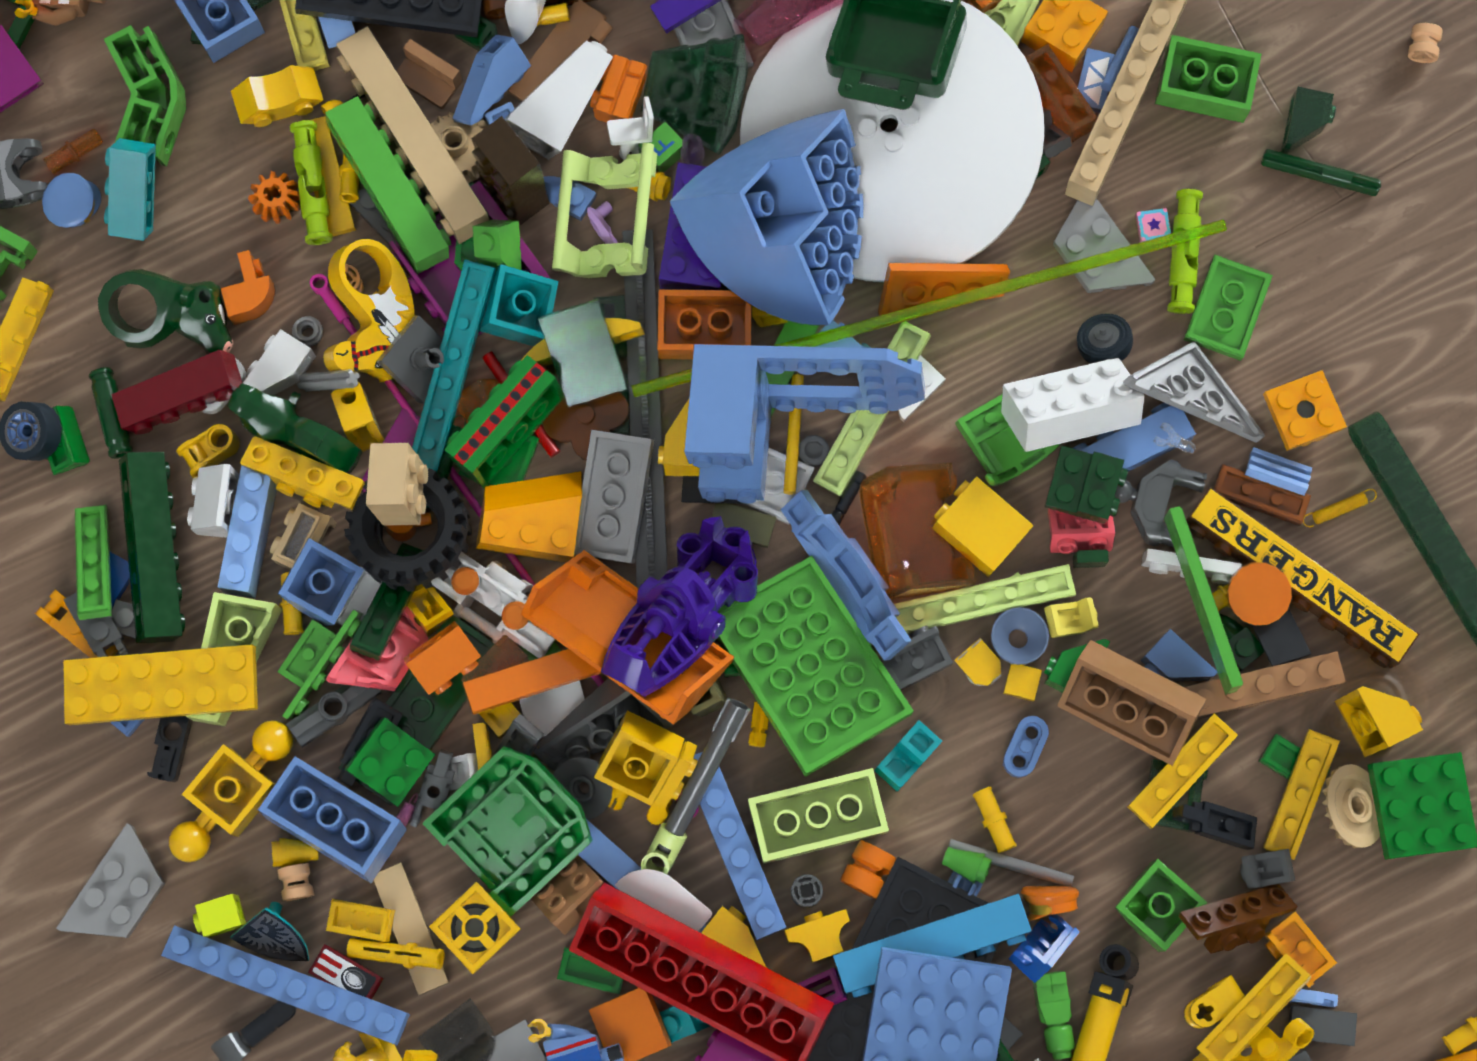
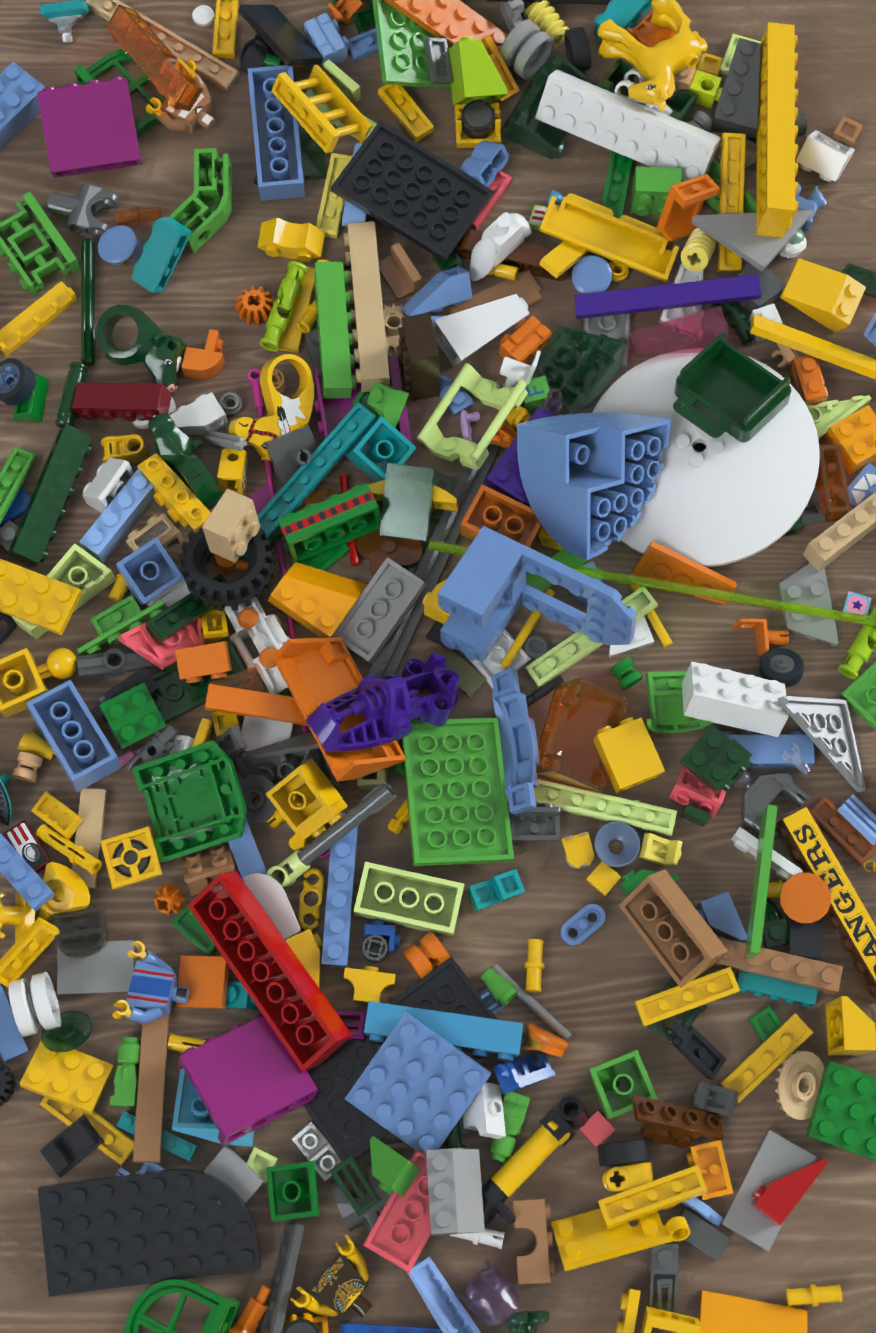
camera: 25 degrees right, 5 degrees down
none -> yellow hat [39,862,90,921]
none -> dark green axle [81,239,95,366]
none -> orange gear [153,883,186,916]
none -> yellow piece [298,868,325,931]
none -> blue bracket [364,920,400,954]
none -> white brick [463,1082,506,1139]
none -> orange tile [490,422,517,448]
none -> coral tile [579,1110,616,1148]
none -> black tyre [597,1139,649,1166]
none -> green wheel [610,657,643,691]
none -> yellow bar [630,582,673,648]
none -> light grey tile [721,1130,816,1252]
none -> orange bracket [732,619,789,657]
none -> teal piece [736,971,818,1008]
none -> red slope [751,1159,828,1226]

